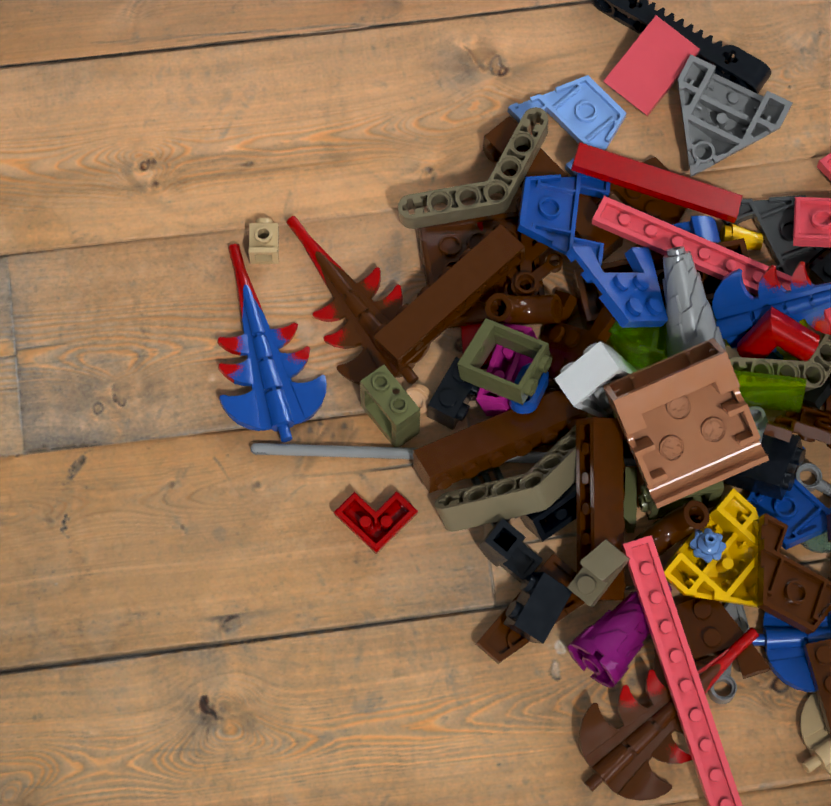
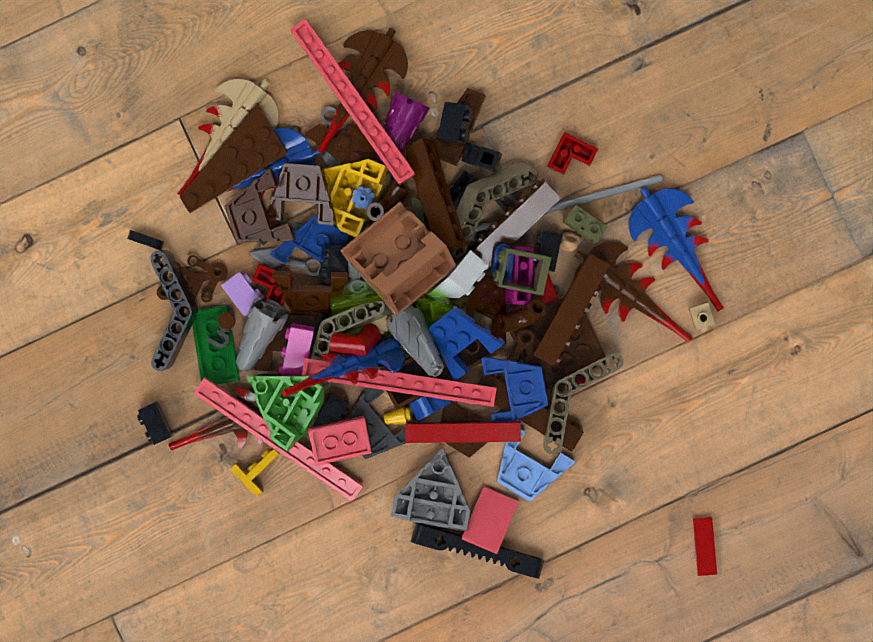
camera: 170 degrees right, 20 degrees up
dark tan slope [567,540,630,607] -> none

